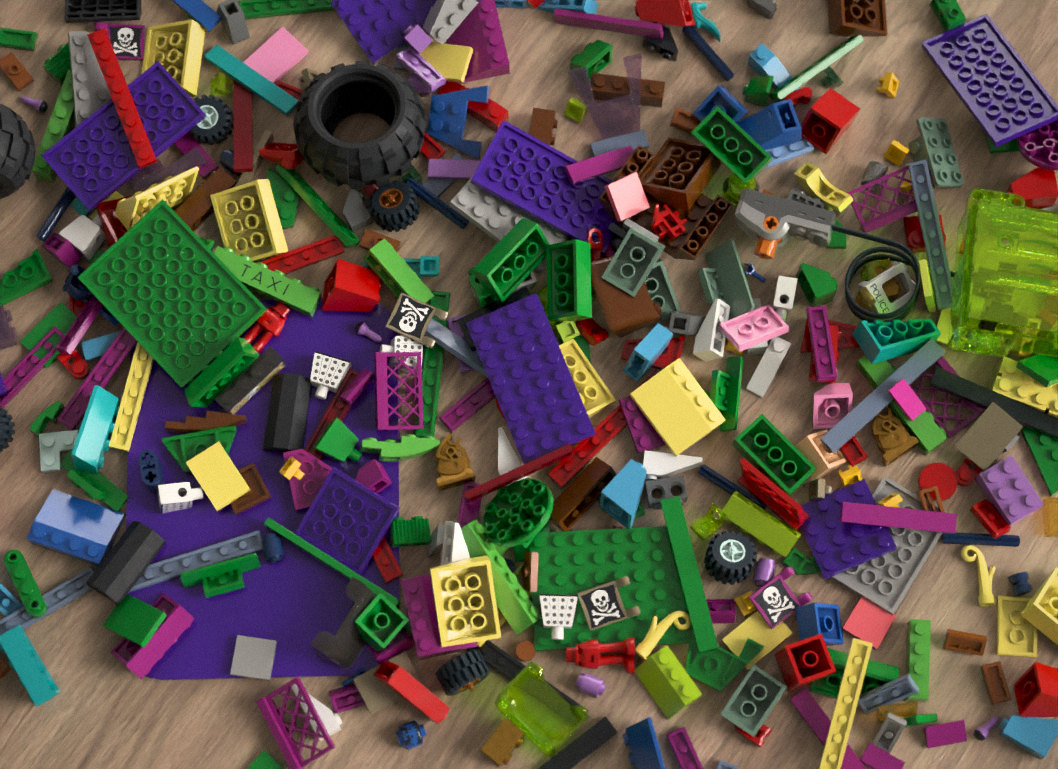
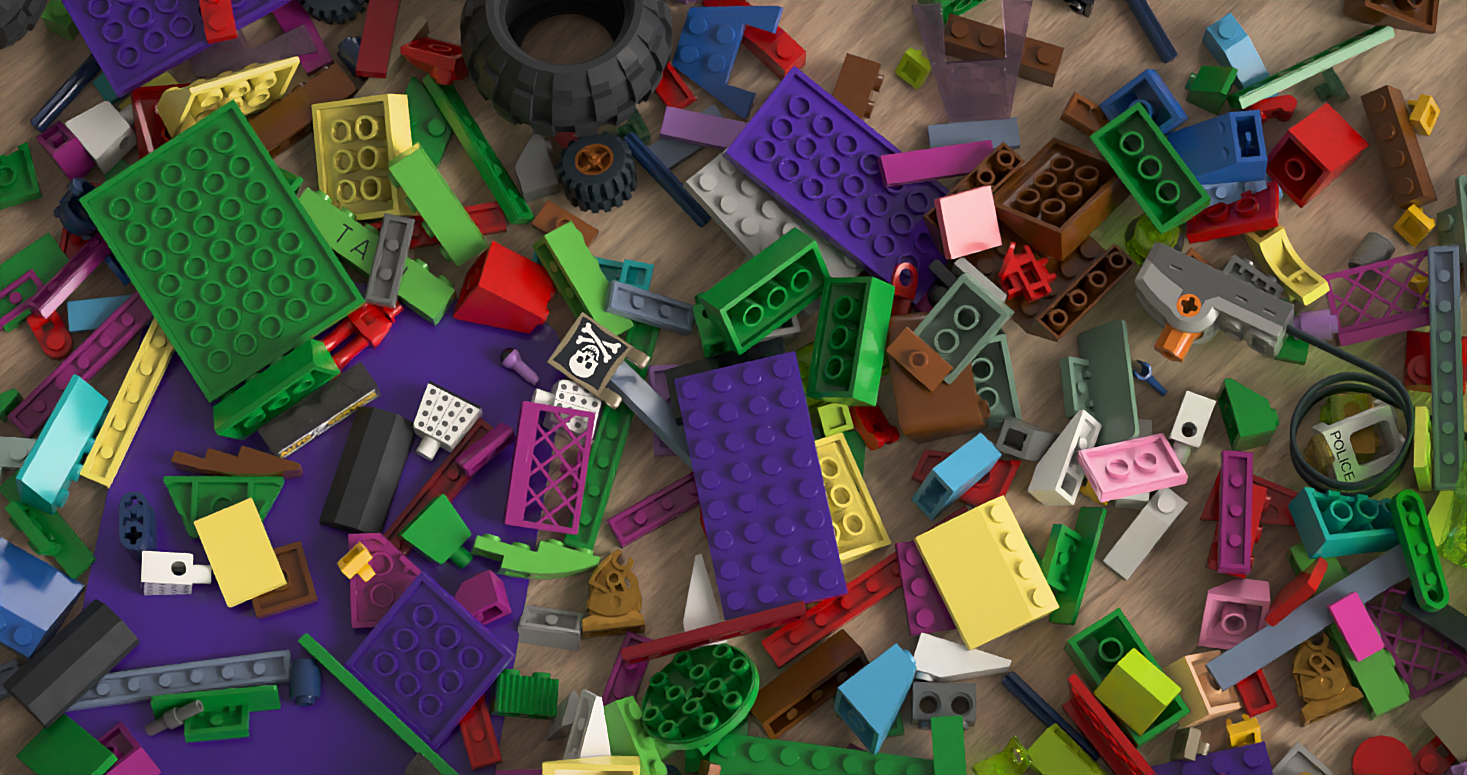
camera: 10 degrees right, 0 degrees up
none -> dark grey bar [145,700,203,736]
none -> dark grey tile [364,213,415,309]
none -> bright green brick [387,142,488,267]
none -> light grey slope [518,605,585,651]
none -> sand blue tile [604,280,694,337]
none -> dark orange plate [886,327,953,392]
none -> lime slope [1092,648,1182,736]
none -> red wing [1186,179,1279,244]
none -> red tile [1264,556,1328,627]
none -> medium lavender brick [1293,309,1338,342]
none -> reddish brown brick [1360,85,1437,210]
none -> green plate [1390,489,1449,612]

